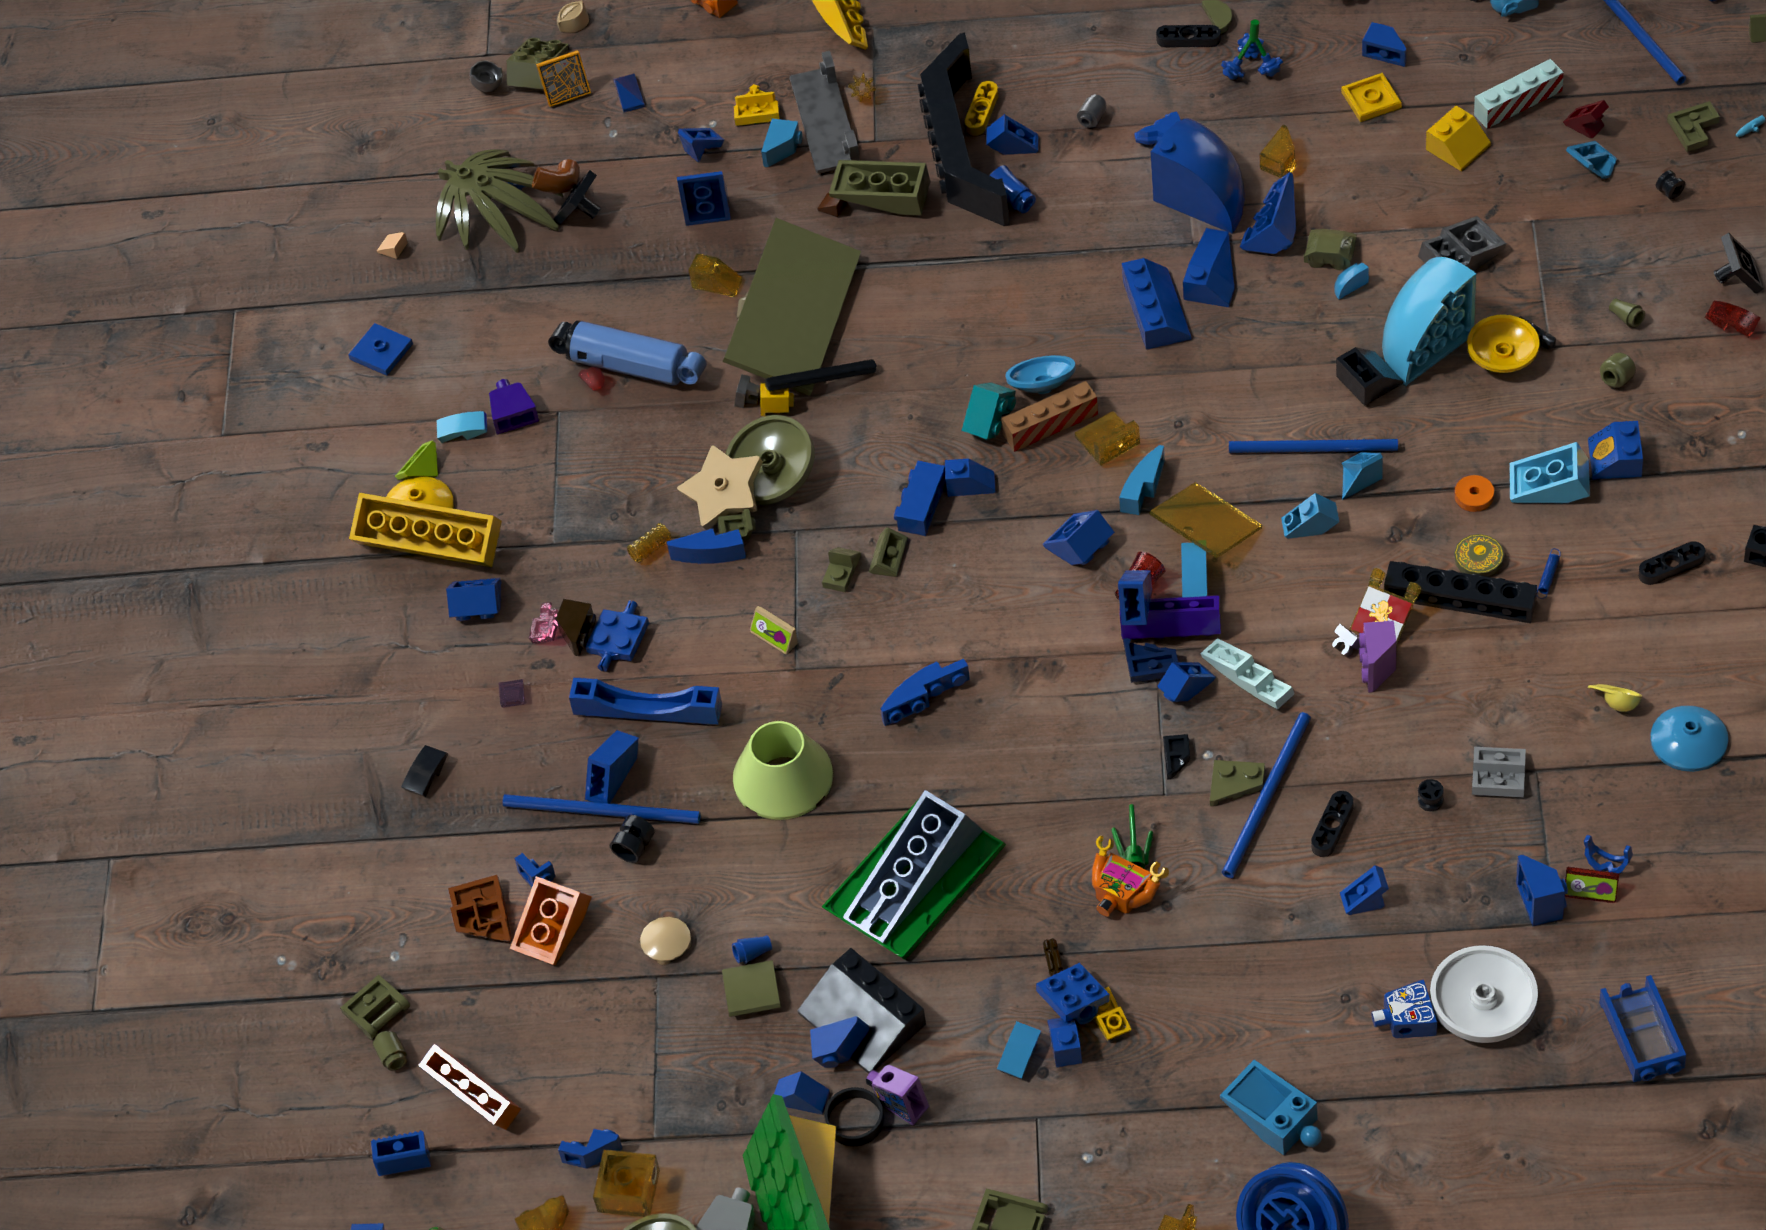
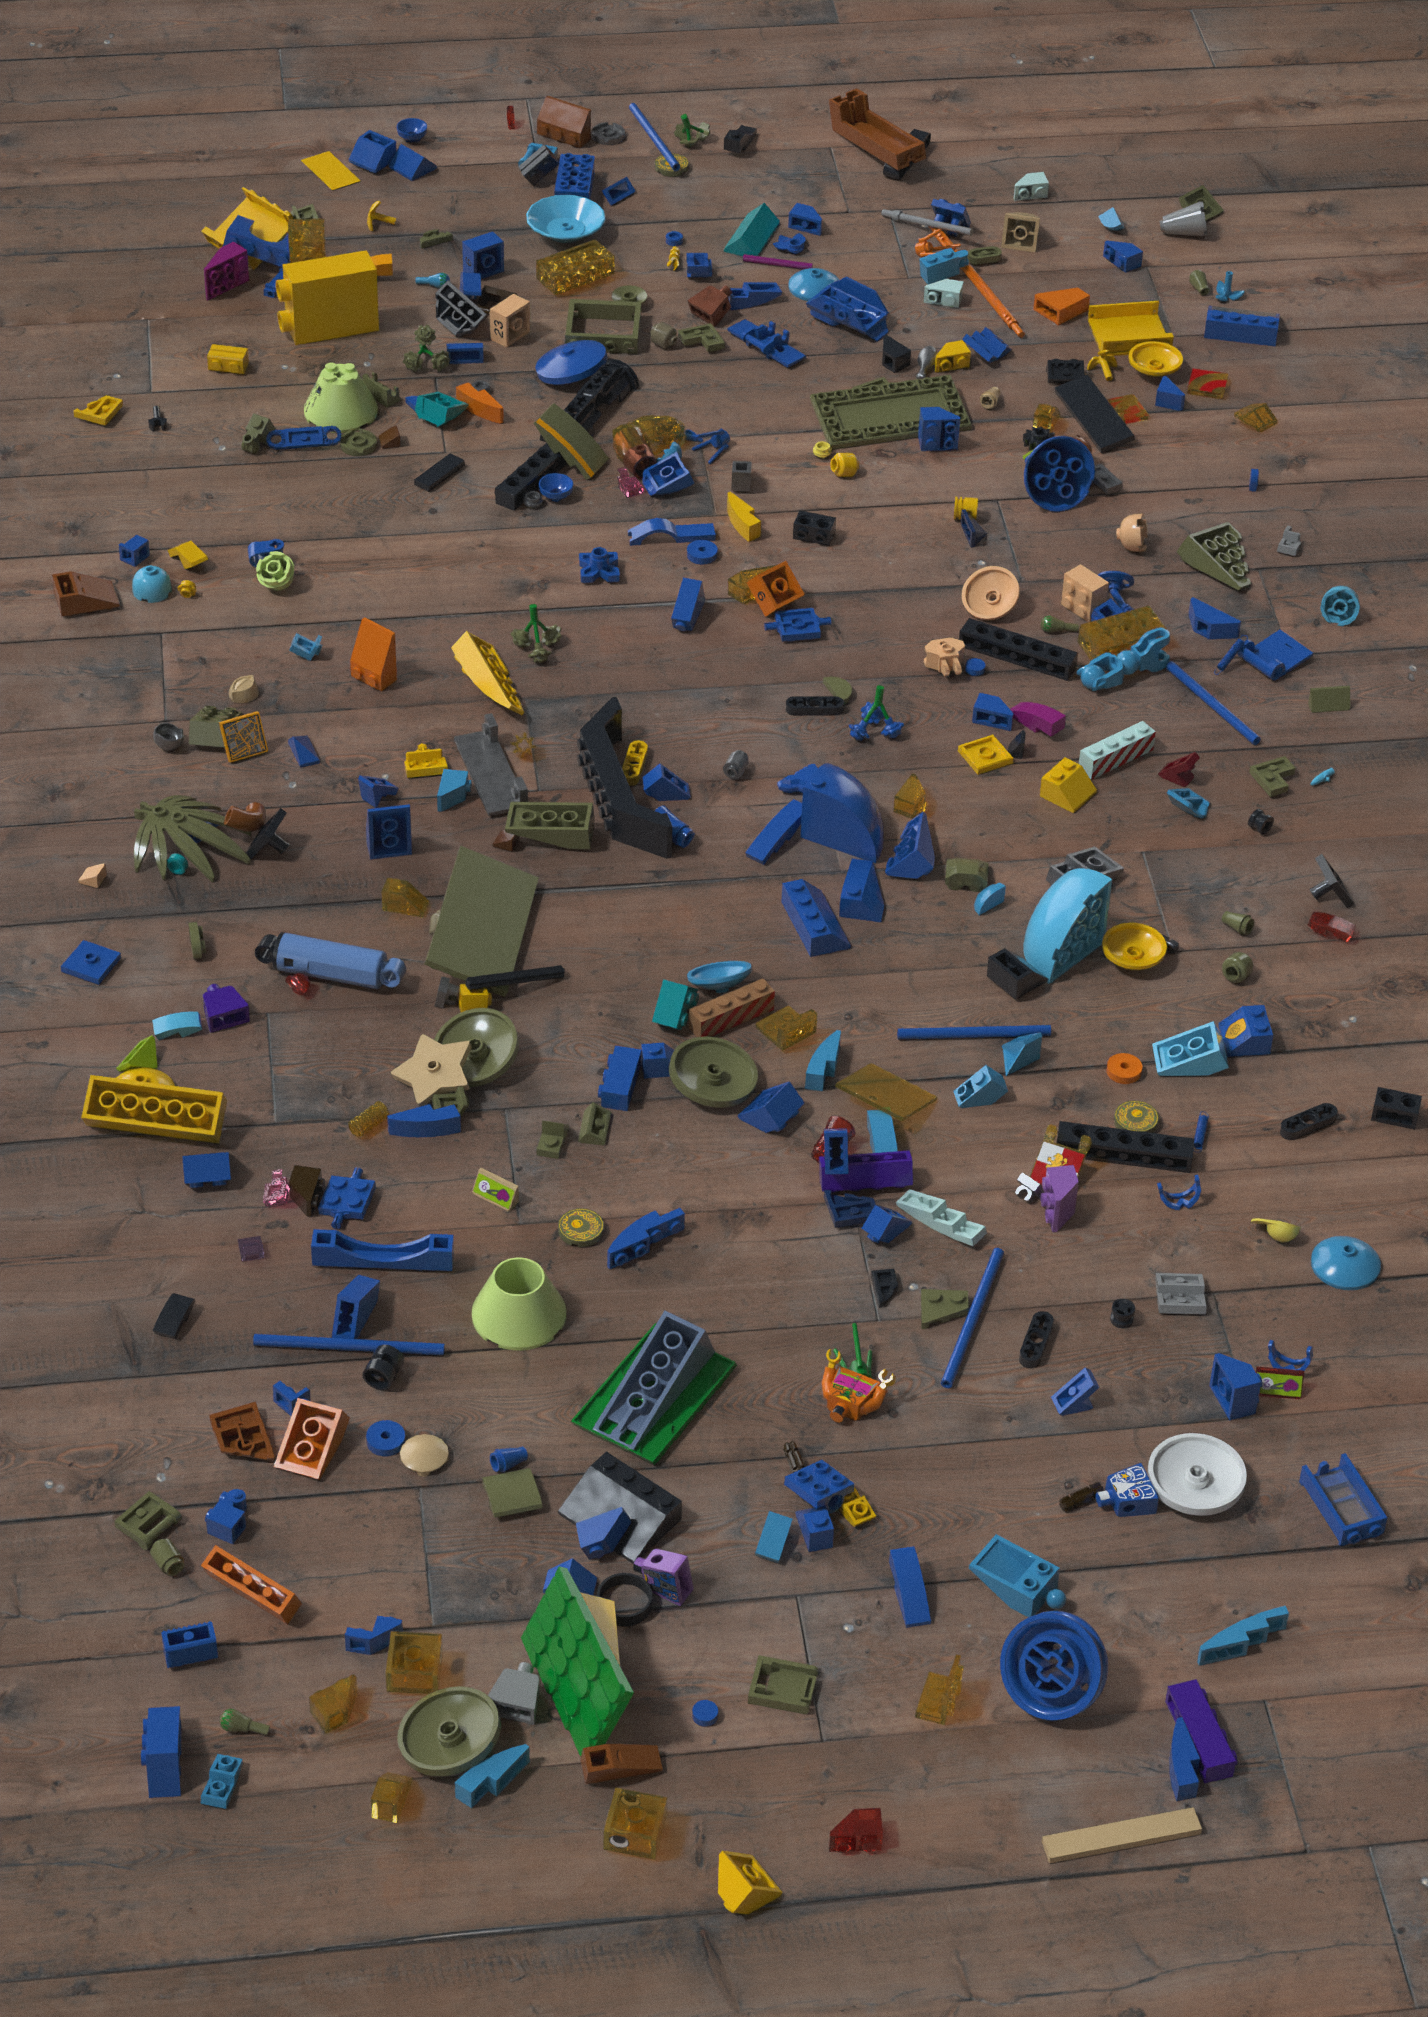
camera: 15 degrees left, 10 degrees down
none -> teal tile [167,853,188,875]
none -> olive plate [188,922,206,959]
none -> blue brick [205,1489,247,1544]
none -> blue piece [366,1420,405,1456]
none -> tile [558,1208,604,1247]
none -> olive dish [669,1037,758,1108]
none -> blue slope [745,799,802,865]
none -> blue slope [889,1546,931,1628]
none -> black slope [1008,730,1026,759]
none -> magenta slope [1010,702,1066,736]
none -> dark brown axle [1059,1482,1104,1512]
none -> blue helmet [1157,1174,1201,1210]
none -> dark azure slope [1197,1606,1289,1666]

